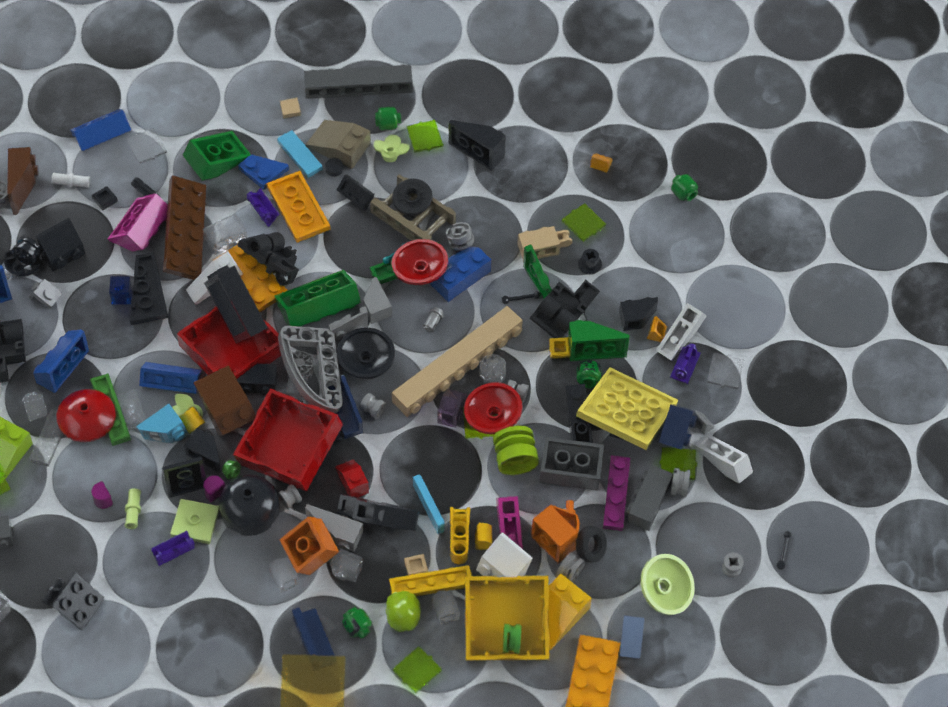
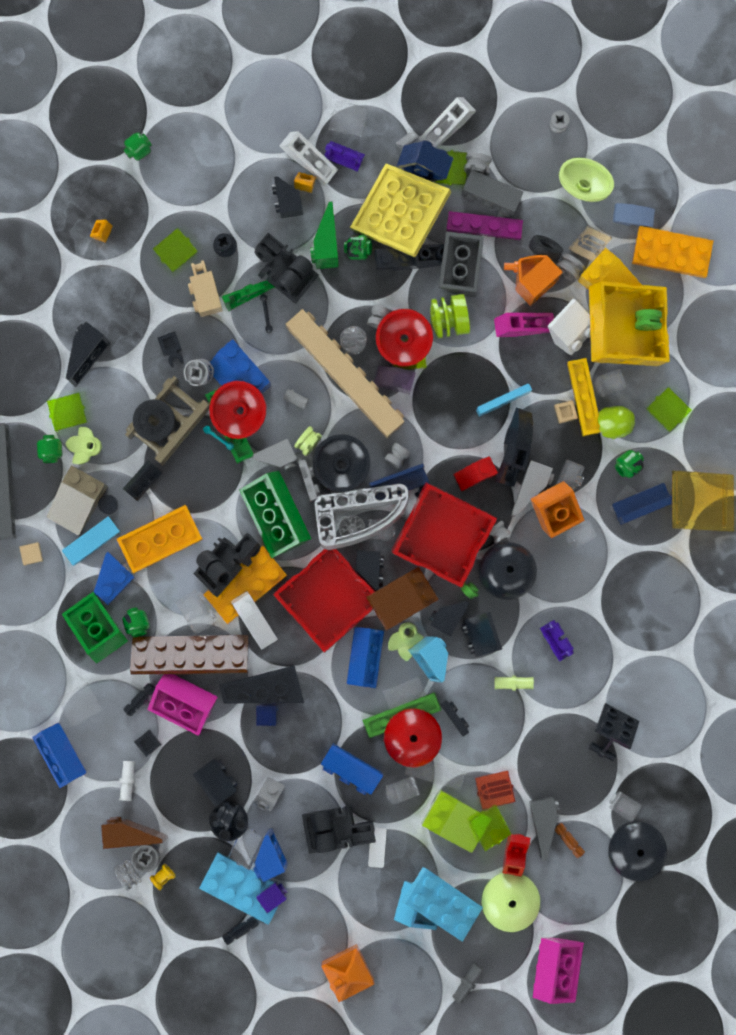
camera: 90 degrees left, 25 degrees up
magenta brick [91,481,113,509] -> none
yellowish green plate [170,499,220,544] -> none
yellow brick [179,406,205,434] -> none
black window [204,265,268,344] -> none
magenta brick [204,476,225,503] -> none
dark purple hinge [246,188,279,227] -> none
yellow piece [450,507,470,565] -> none
yellow brick [475,523,492,550] -> none
yellow brick [549,337,570,359] -> none
black hinge [777,531,792,570] -> none
none -> green head [122,607,150,638]
none -> black plate [157,331,184,368]
none -> yellowish green wheel [294,426,322,456]
none -> black plate [440,700,470,737]
none -> clear red piece [475,770,516,810]
none -> clear piece [569,225,612,261]

